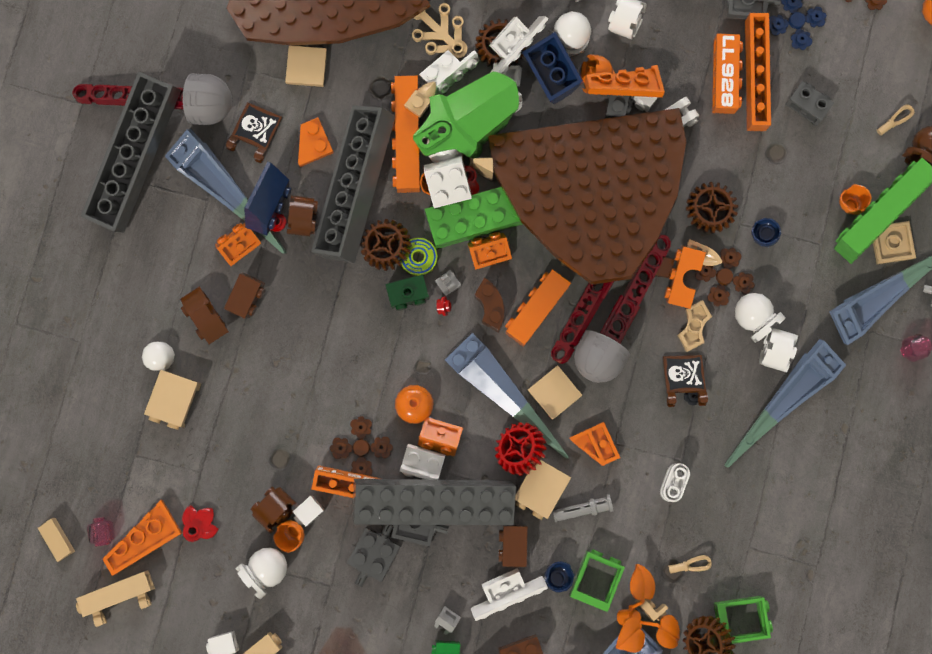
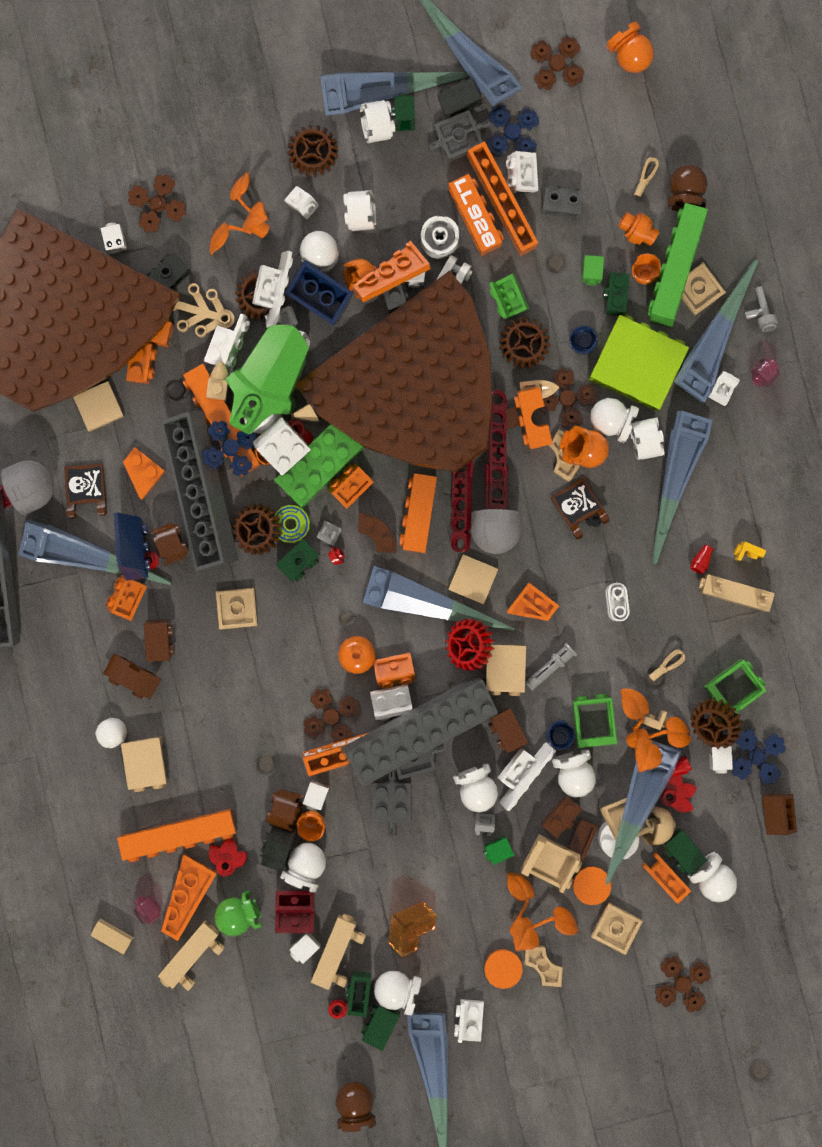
camera: 30 degrees left, 5 degrees up
none -> orange brick [117,808,237,862]
none -> orange bracket [126,343,157,384]
none -> orange brick [149,319,174,348]
none -> dark blue plant [202,421,256,476]
none -> bright green tile [214,890,263,937]
none -> tan tile [216,588,258,629]
none -> pearl dark grey brick [259,826,295,872]
none -> dark red brick [275,891,315,933]
none -> white brick [421,216,459,260]
none -> white tile [453,764,498,813]
none -> bright green bracket [489,274,529,319]
none -> white bracket [506,151,538,194]
none -> white tile [552,749,596,798]
none -> orange tile [560,426,609,468]
none -> bright green brick [581,255,604,286]
none -> lime brick [588,314,689,412]
none -> dark green brick [603,272,630,316]
none -> orange piece [618,212,659,246]
none -> red cone [690,545,714,574]
none -> tan brick [698,574,775,612]
none -> white bracket [709,371,740,406]
none -> yellow bracket [734,542,767,561]

